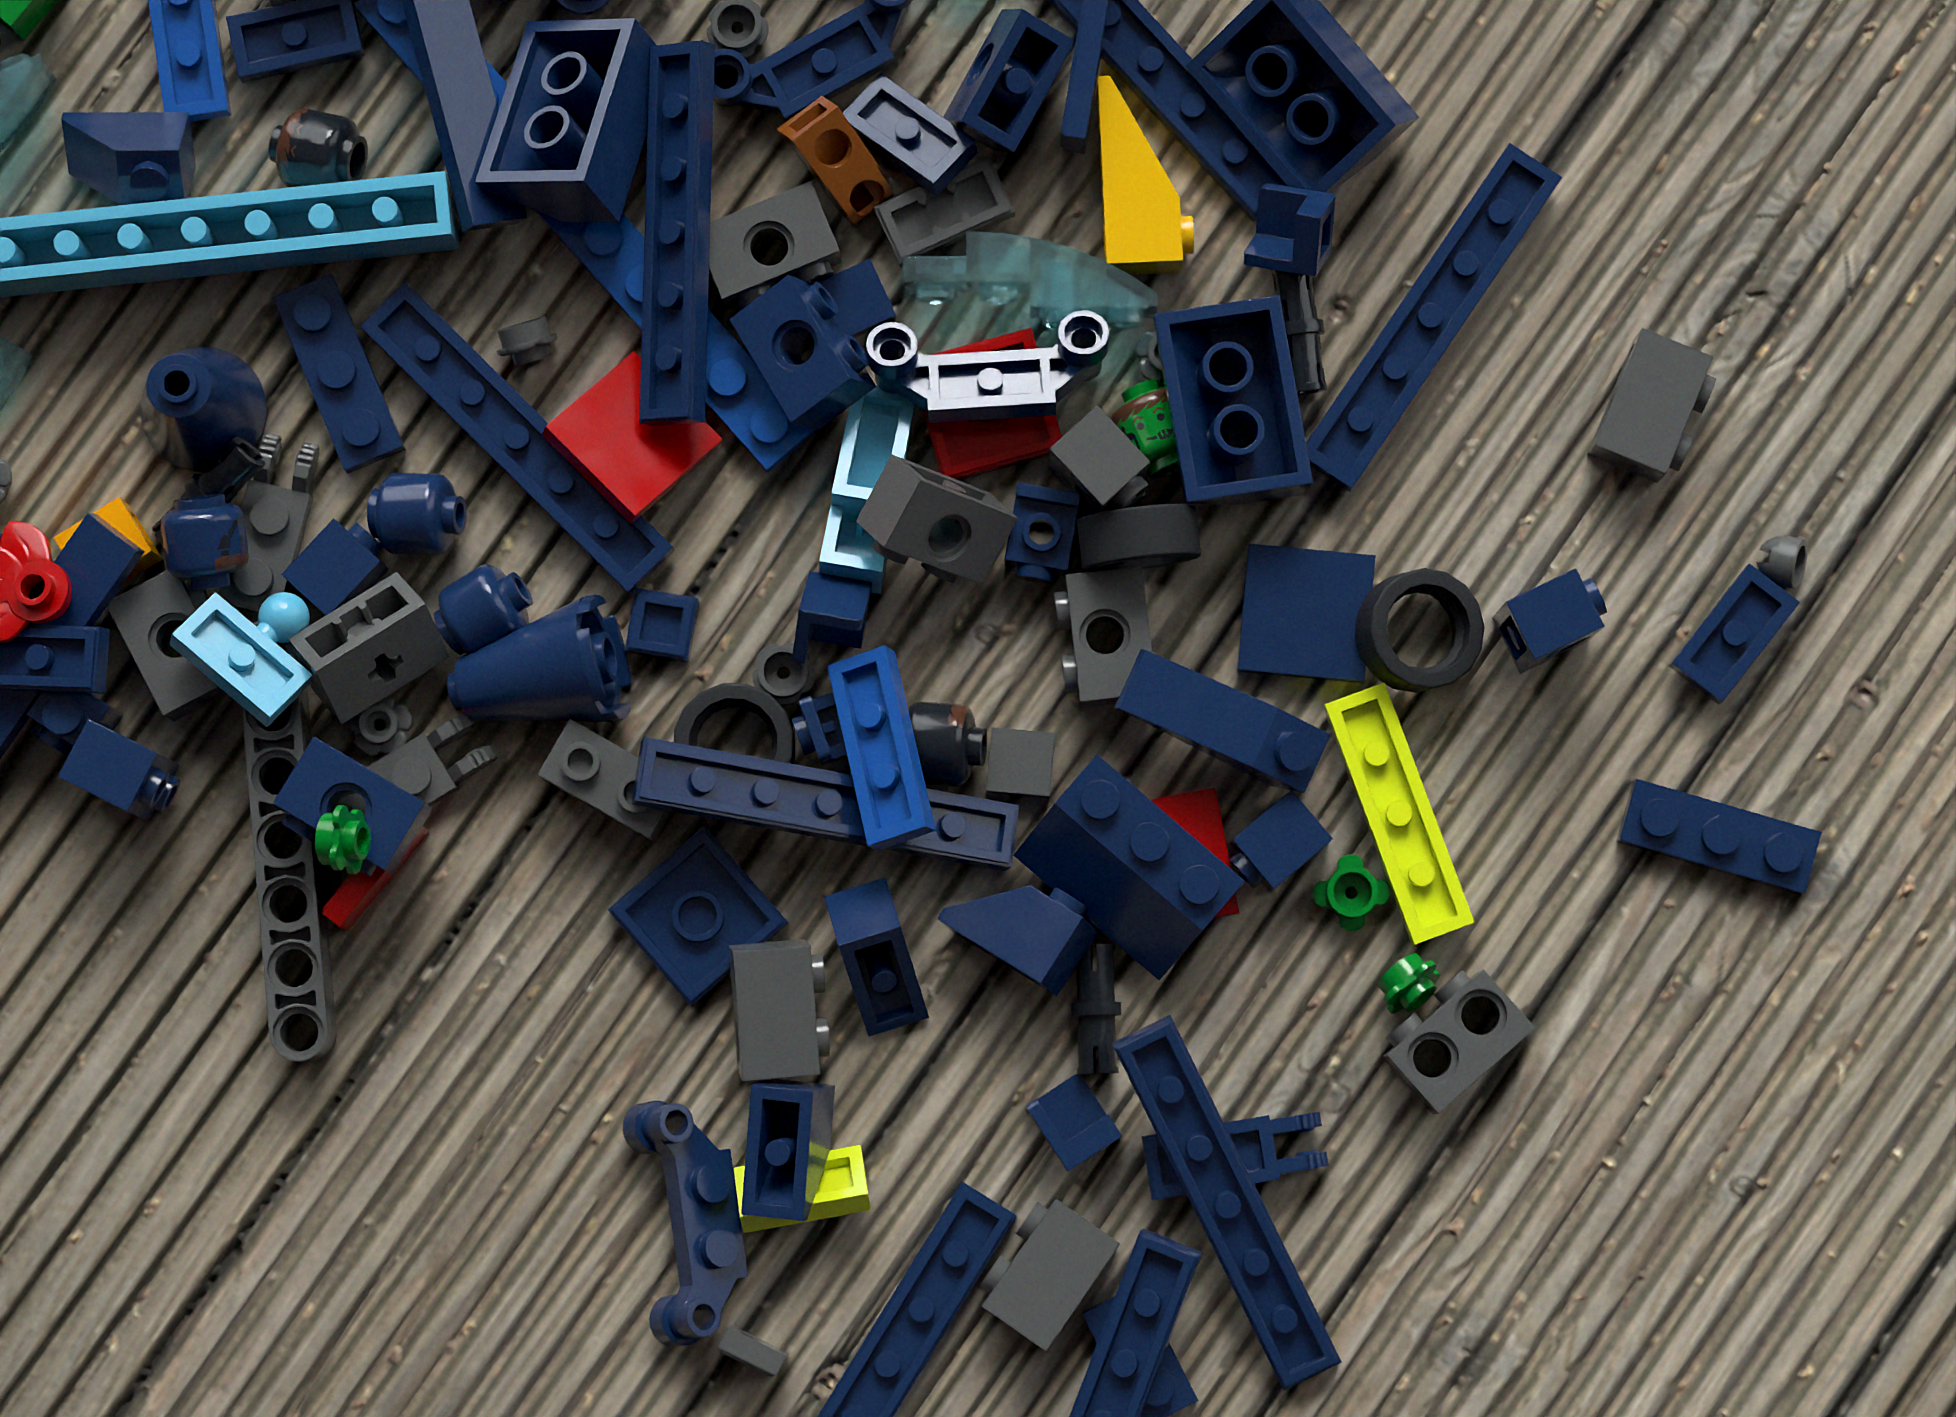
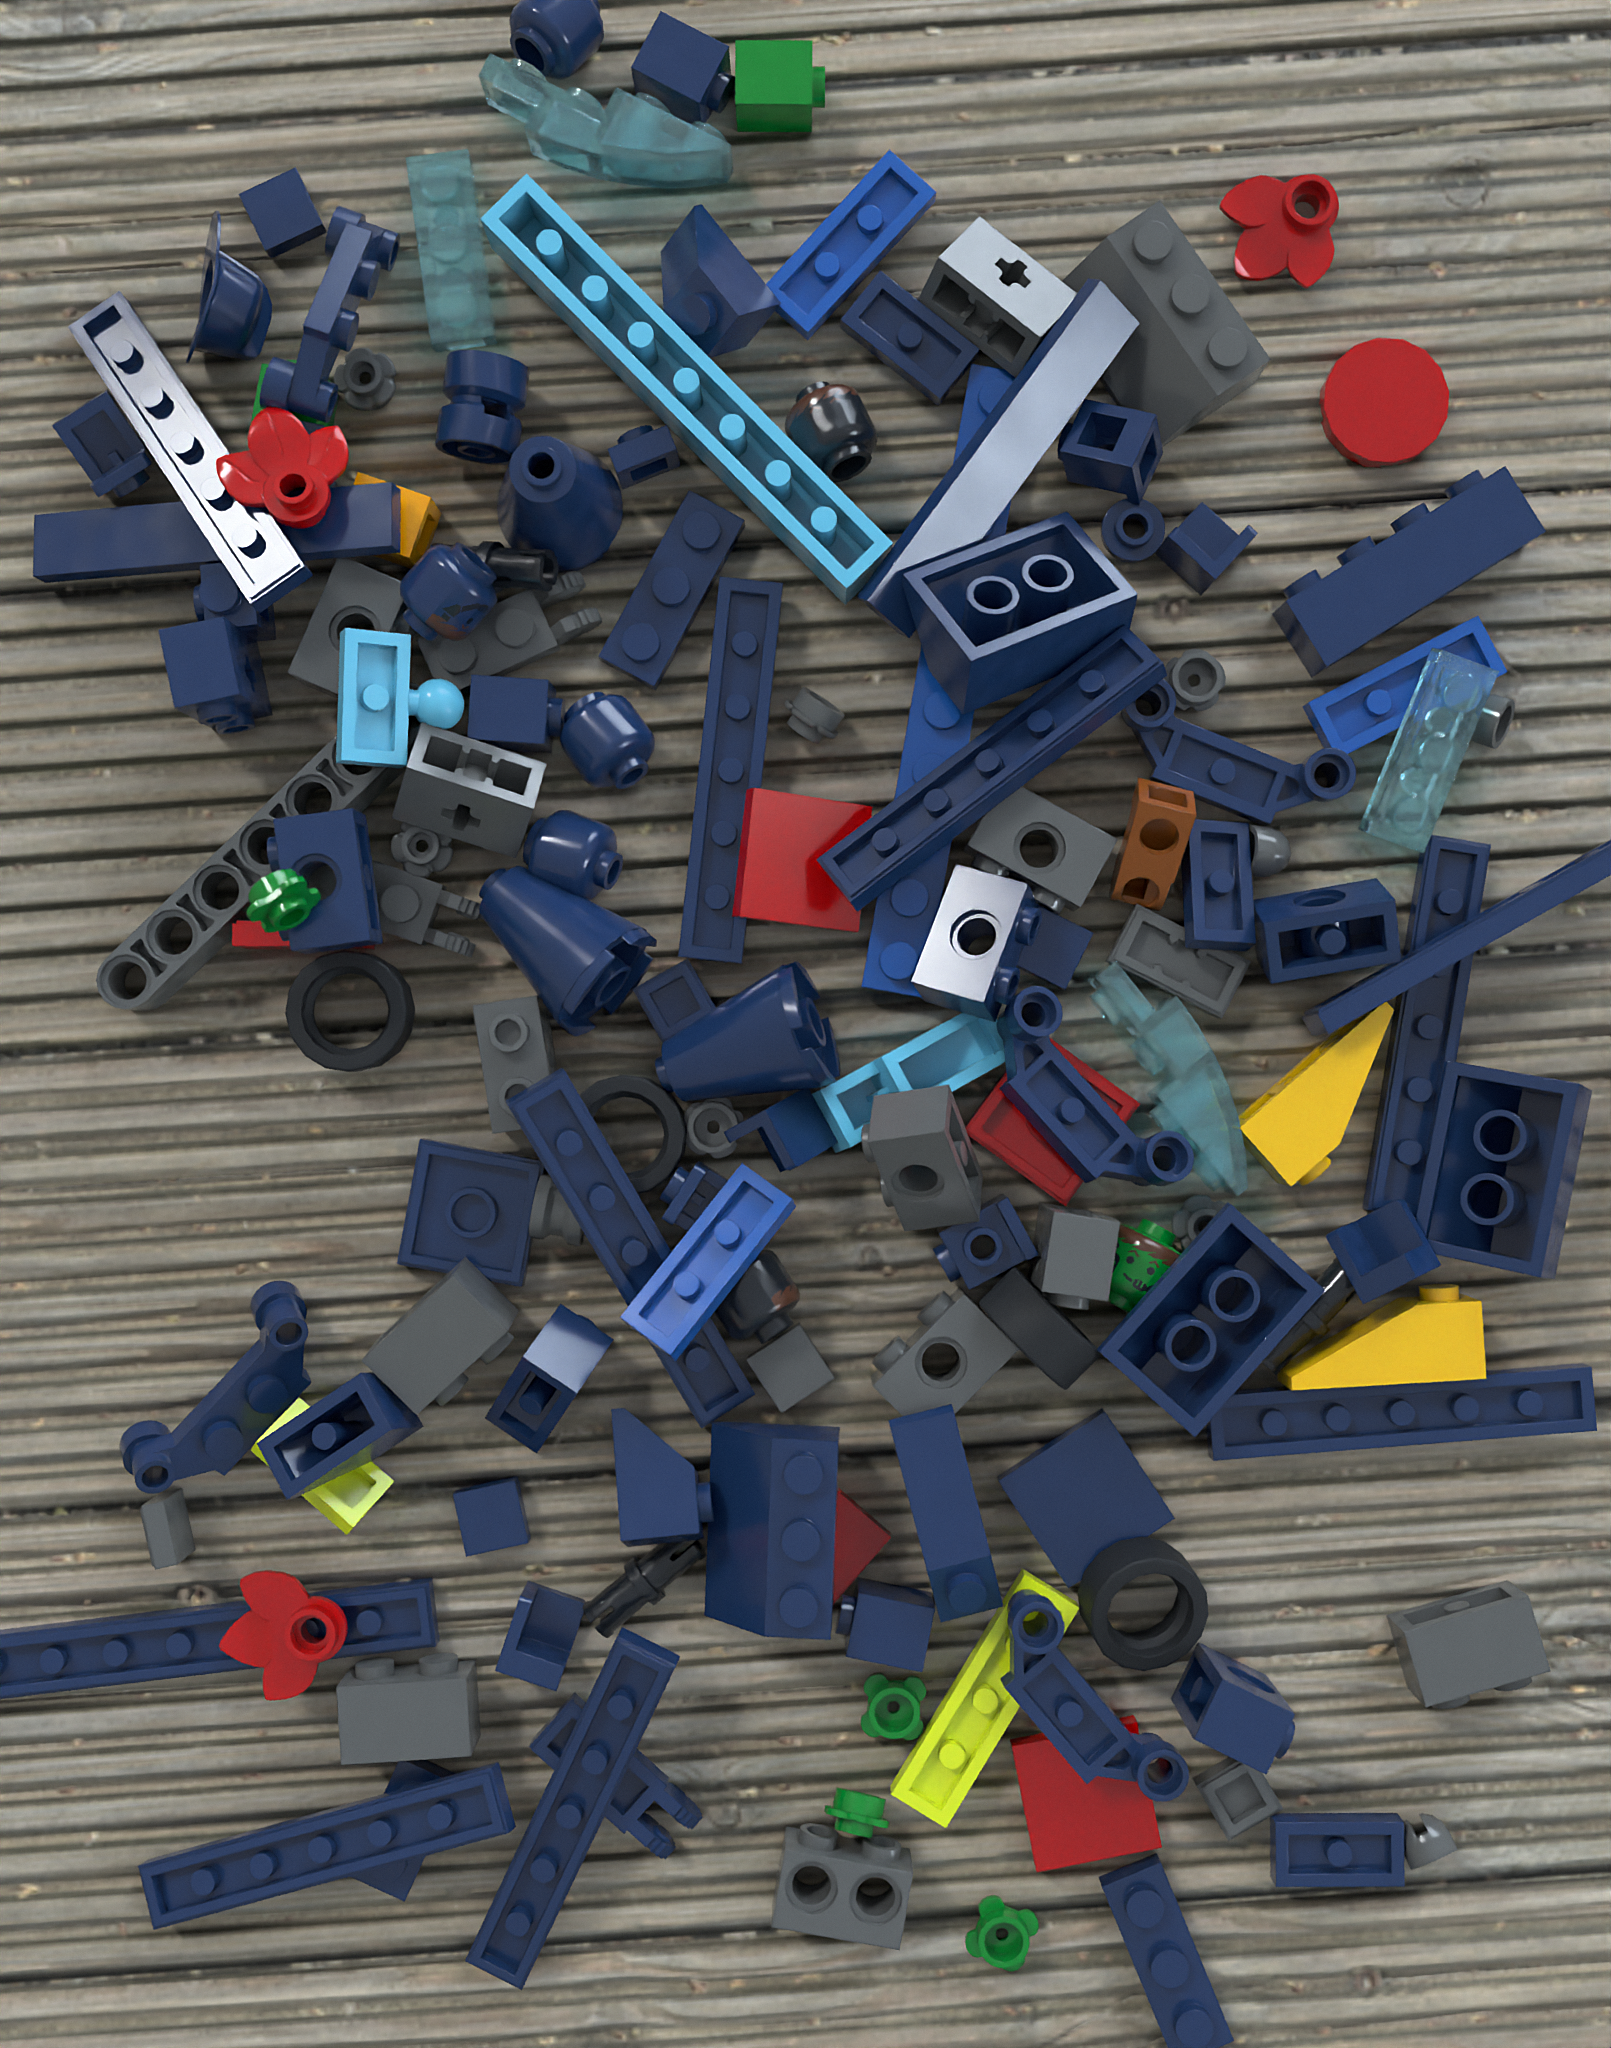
camera: 50 degrees right, 5 degrees up
none -> red plate [219,1570,348,1701]
none -> black tyre [285,950,415,1072]
none -> dark blue wheel [435,350,530,465]
none -> dark blue tile [453,1476,531,1557]
none -> dark grey wheel [529,1175,585,1246]
none -> dark blue plate [607,425,680,490]
none -> dark blue cone [655,961,841,1102]
none -> green plate [965,1895,1039,1971]
none -> dark blue plate [1000,1589,1189,1802]
none -> red tile [1010,1715,1162,1872]
none -> dark grey tile [1192,1757,1283,1841]
none -> dark grey hinge [1249,825,1291,877]
none -> yellow slope [1277,1284,1487,1391]

